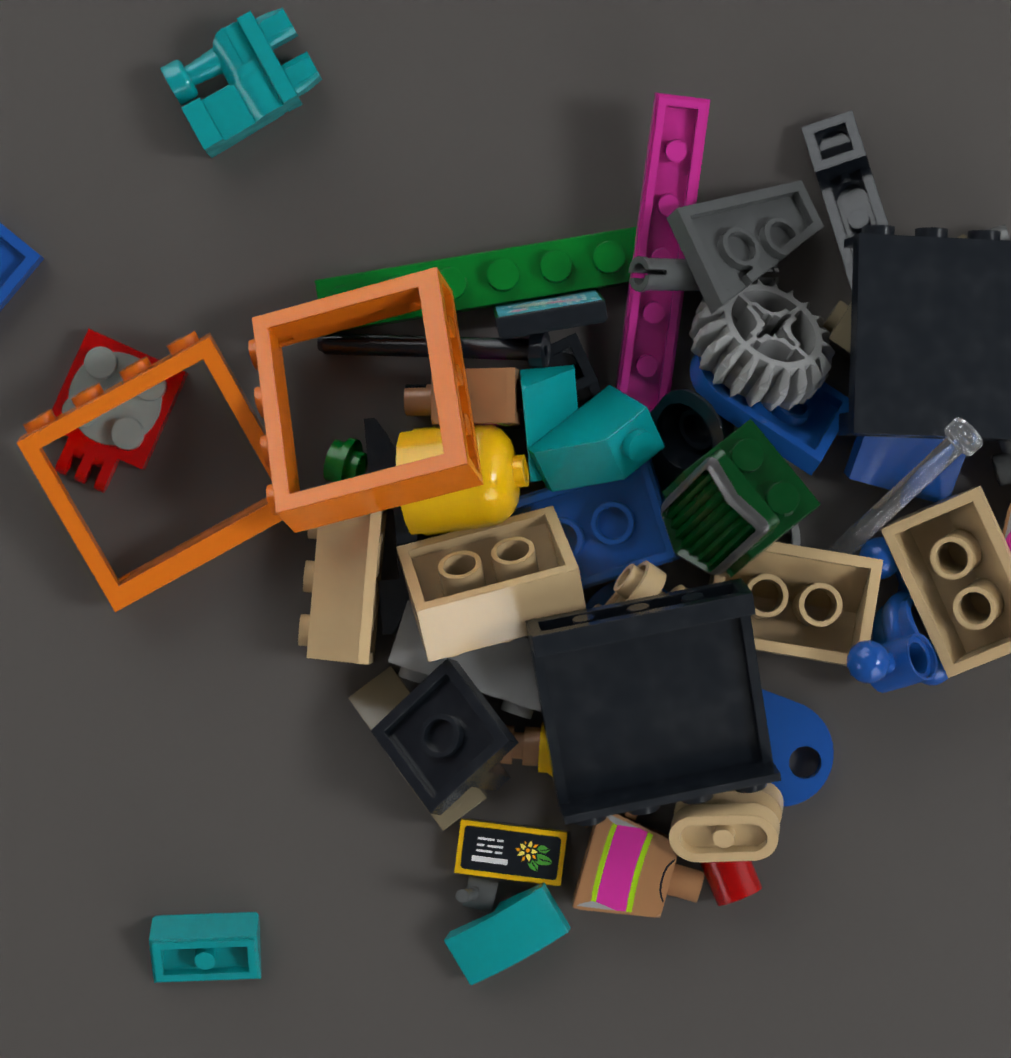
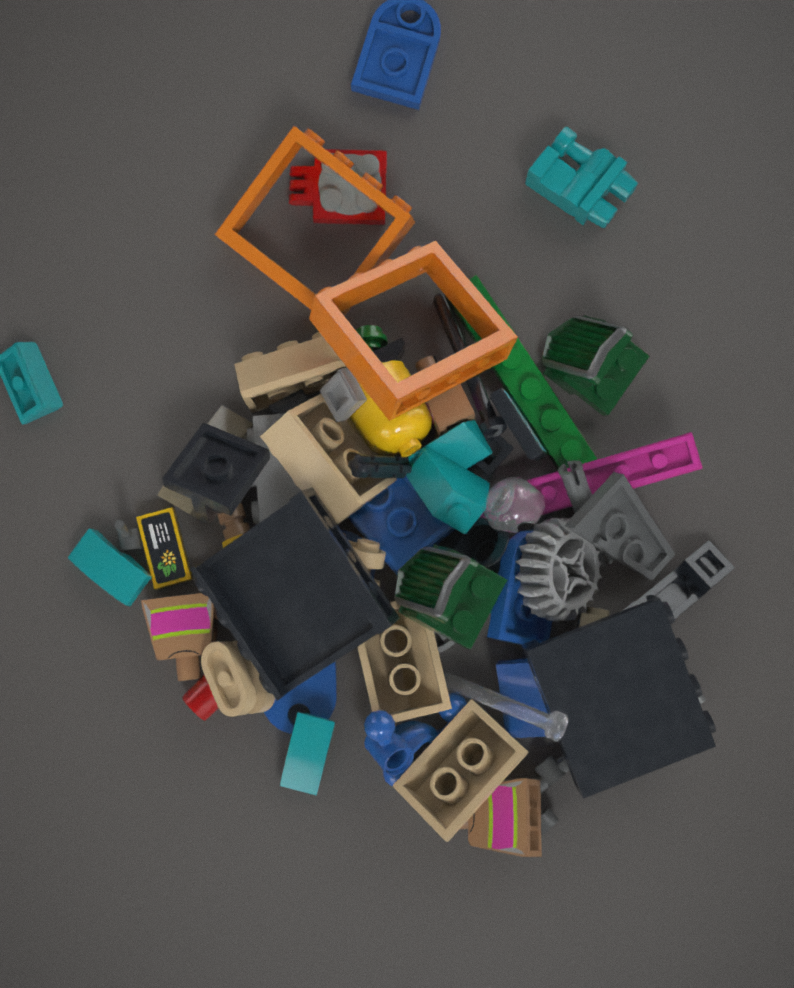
camera: 65 degrees right, 5 degrees down
none -> teal slope [280,711,336,796]
none -> light grey tile [320,368,367,422]
none -> black axle [348,454,412,478]
none -> clear hair [484,477,545,533]
none -> dark green piece [541,315,650,416]

